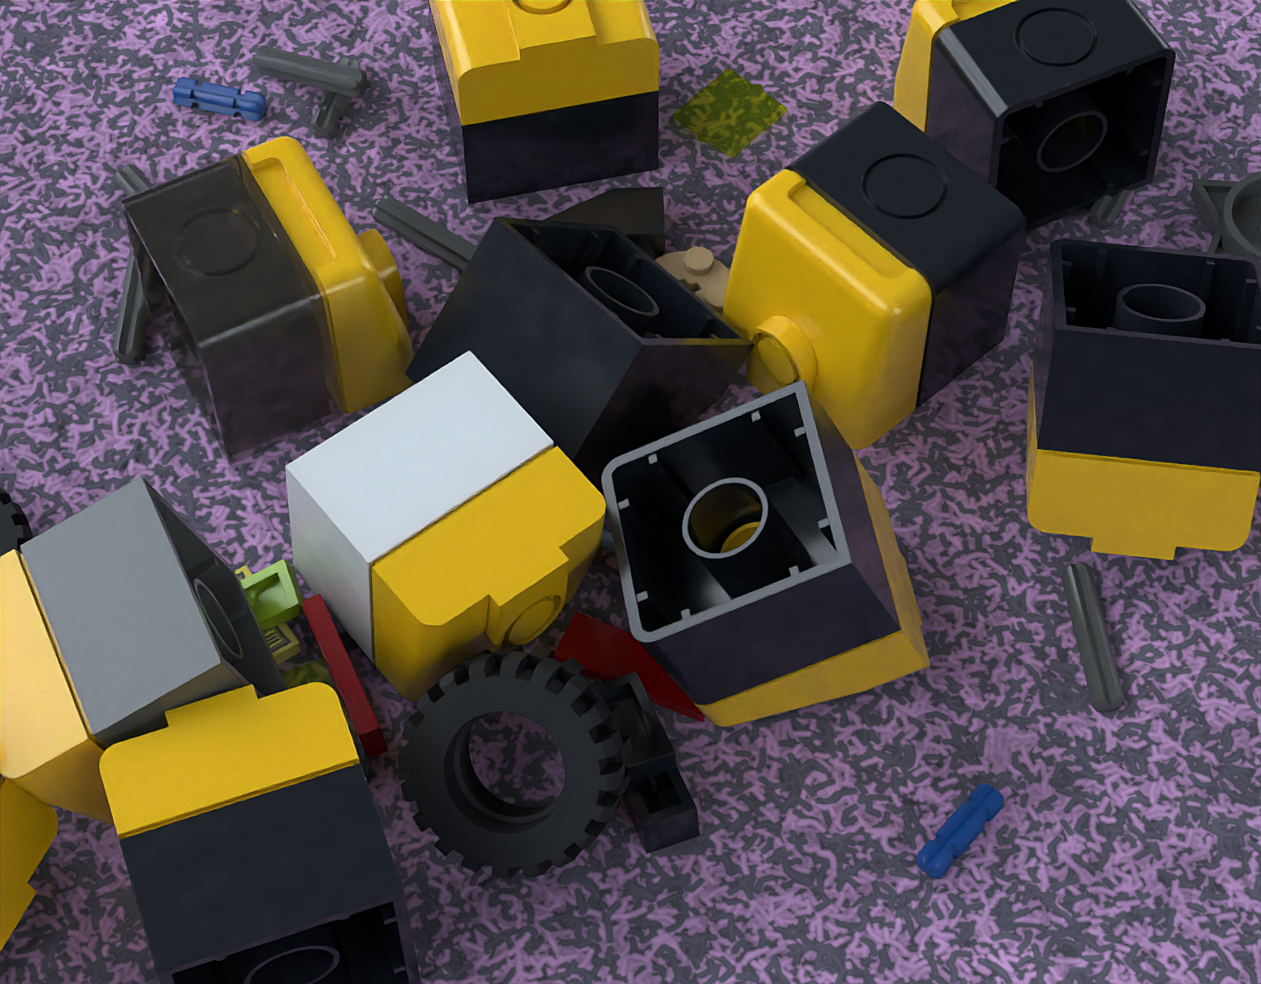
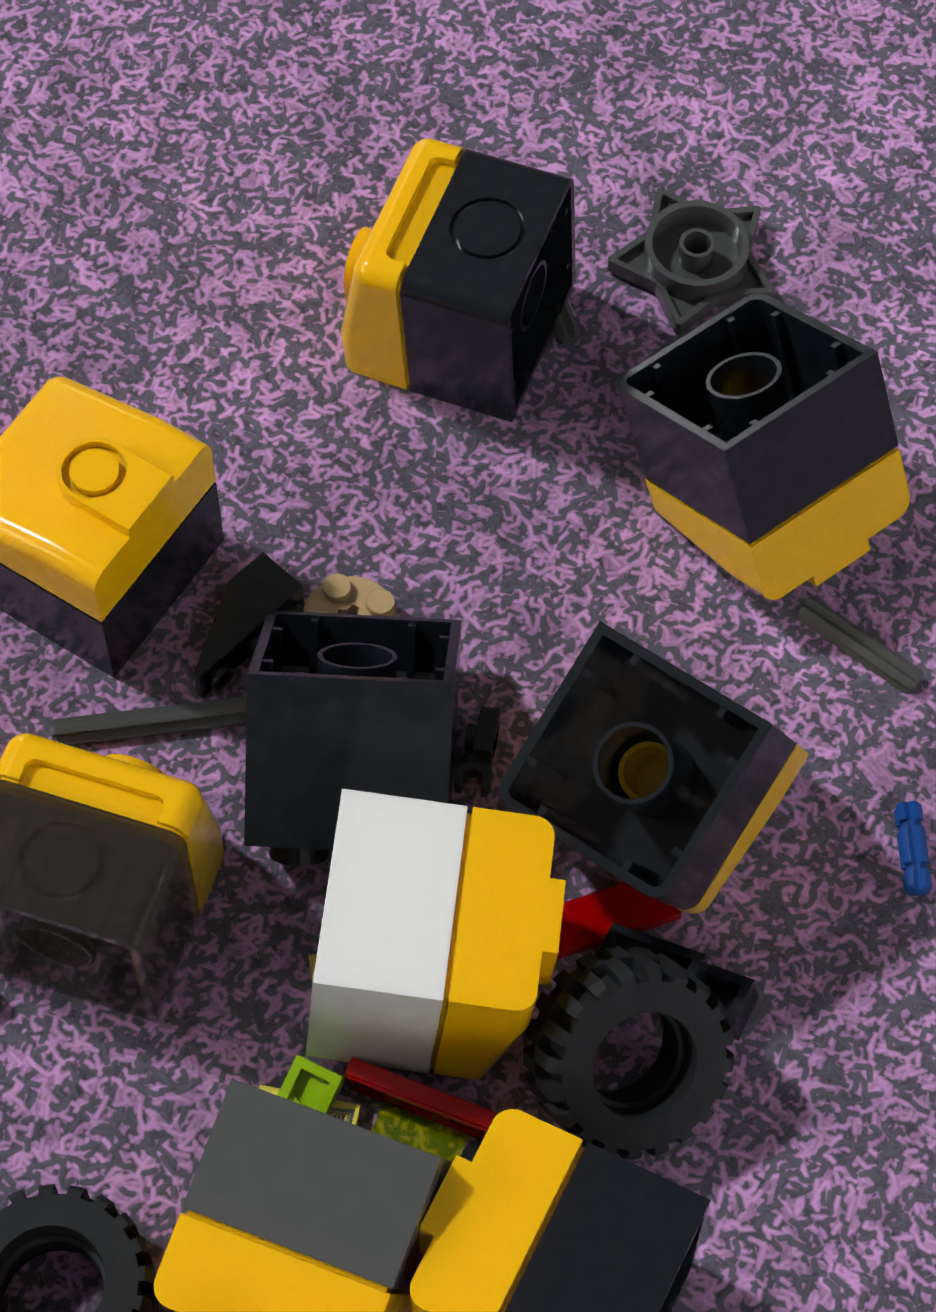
camera: 45 degrees left, 5 degrees up
clear neon green piece [673,68,787,159] -> none
piece [723,101,1026,449] -> none

